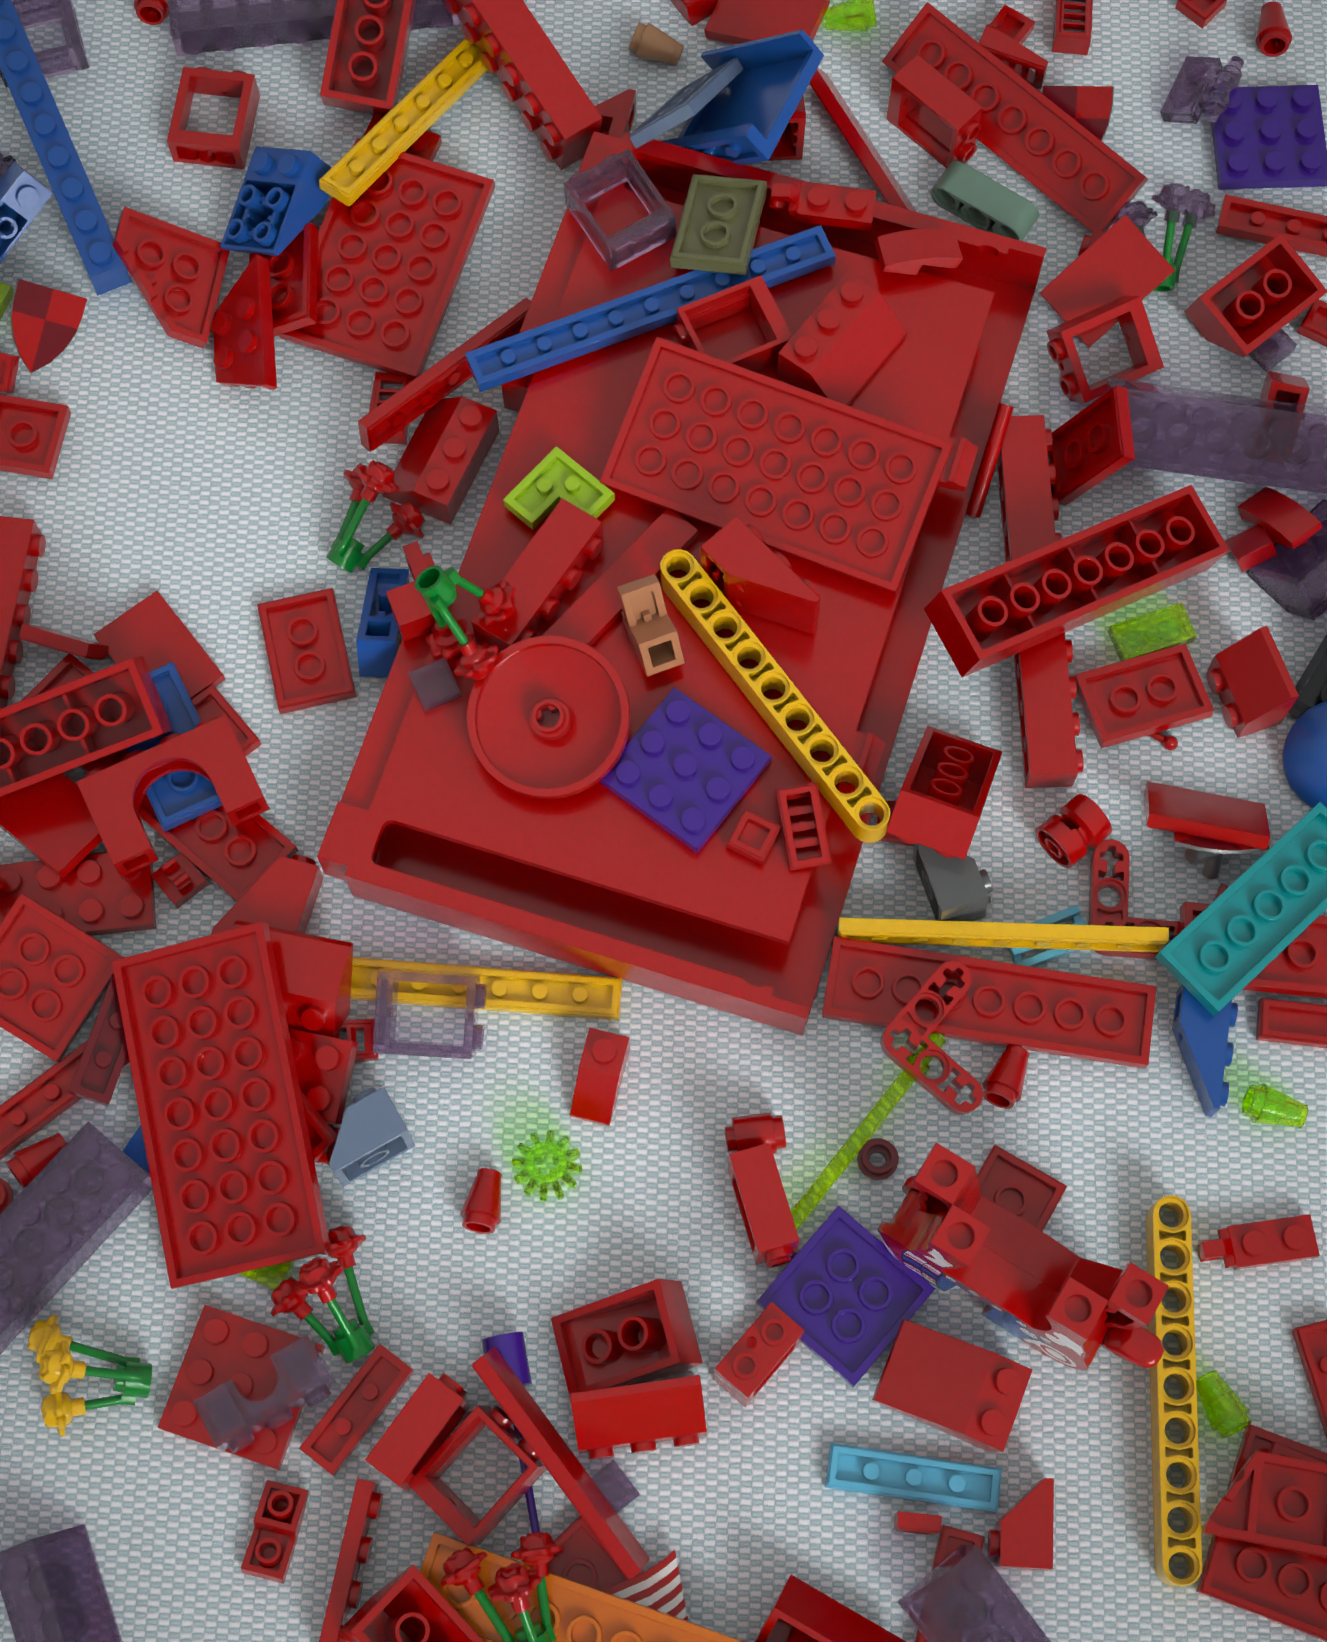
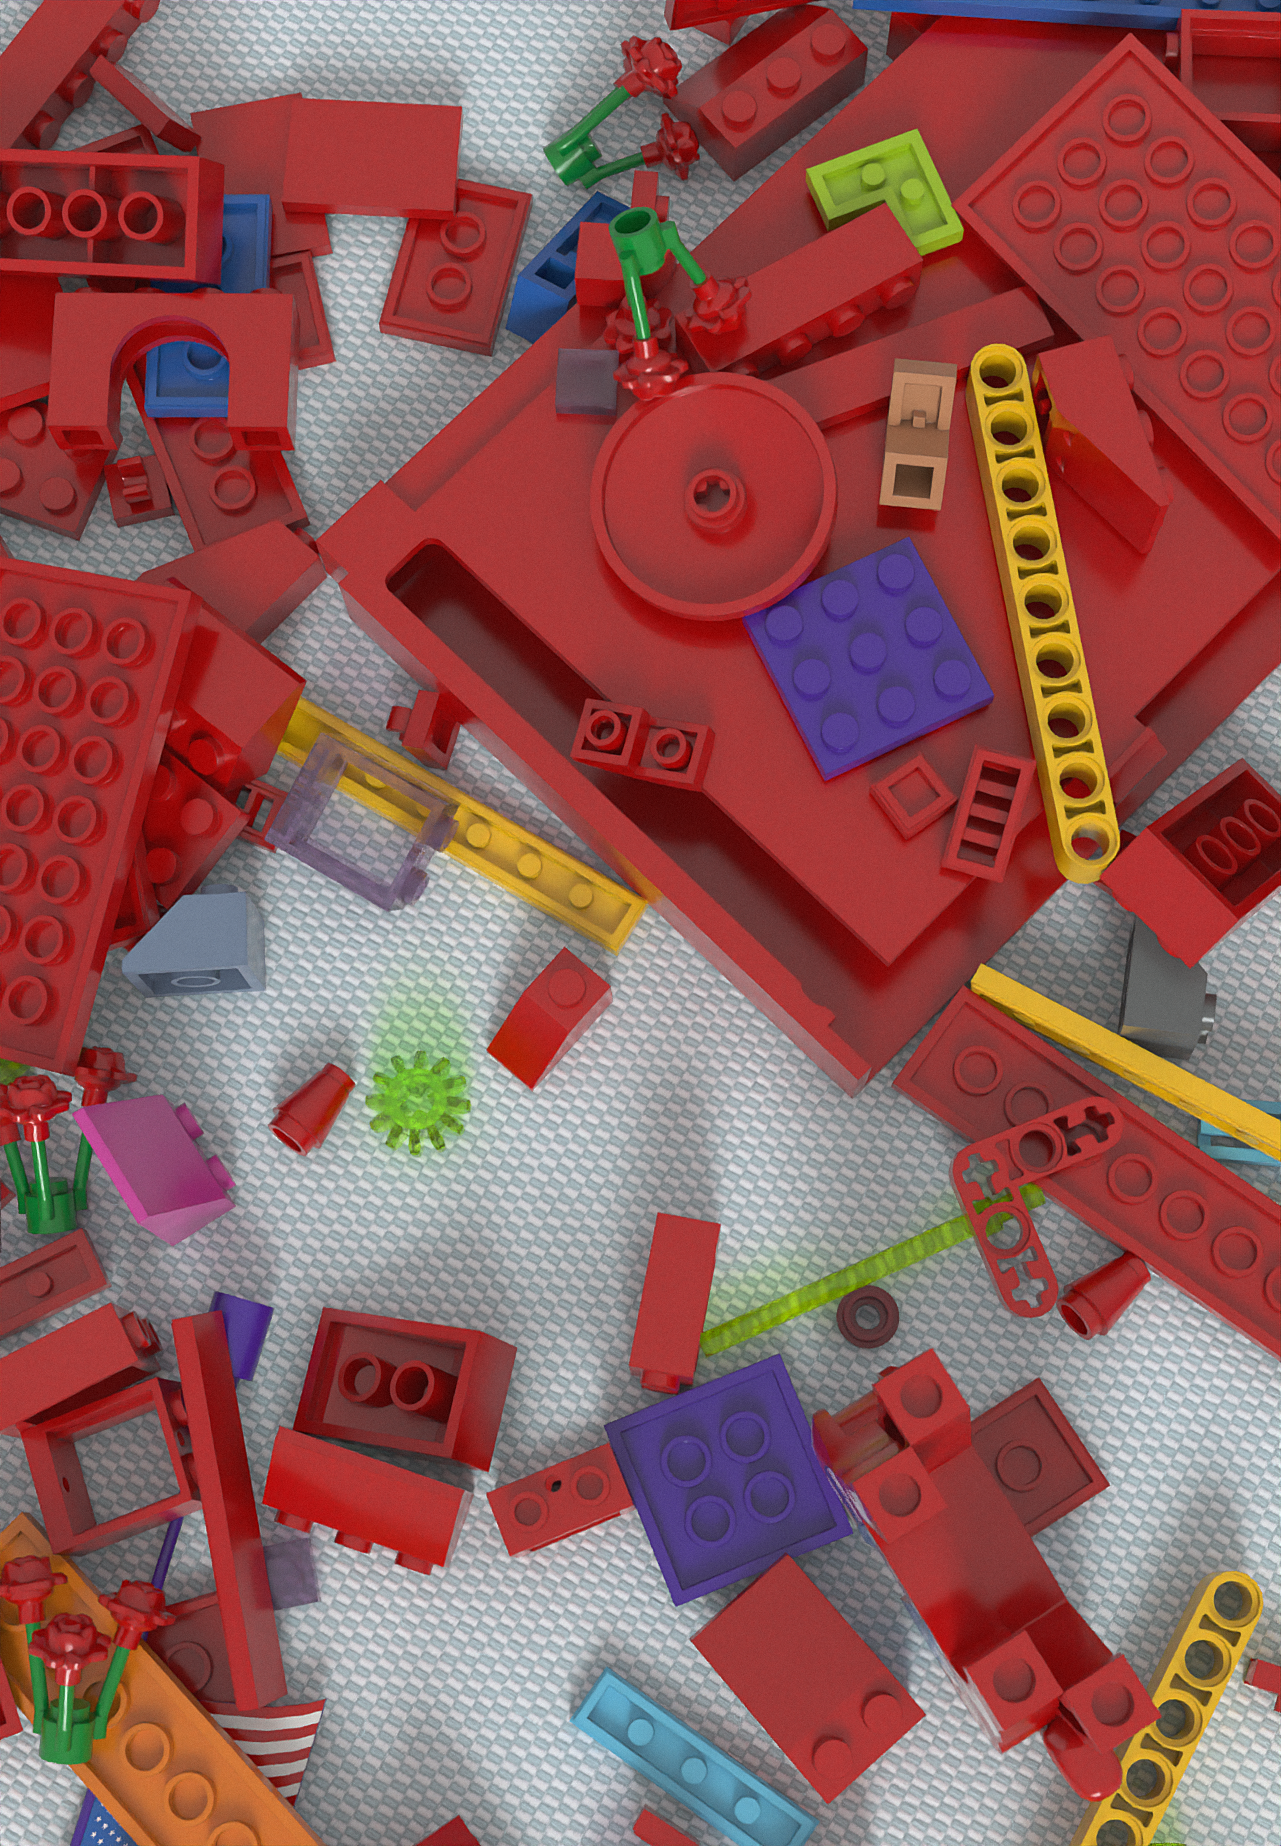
camera: 30 degrees right, 5 degrees up
red brick [724,1112,786,1154] -> none
none -> dark pink slope [72,1094,236,1246]
none -> red tile [281,97,464,220]
none -> red tile [385,690,461,770]
none -> red slope [570,698,716,792]

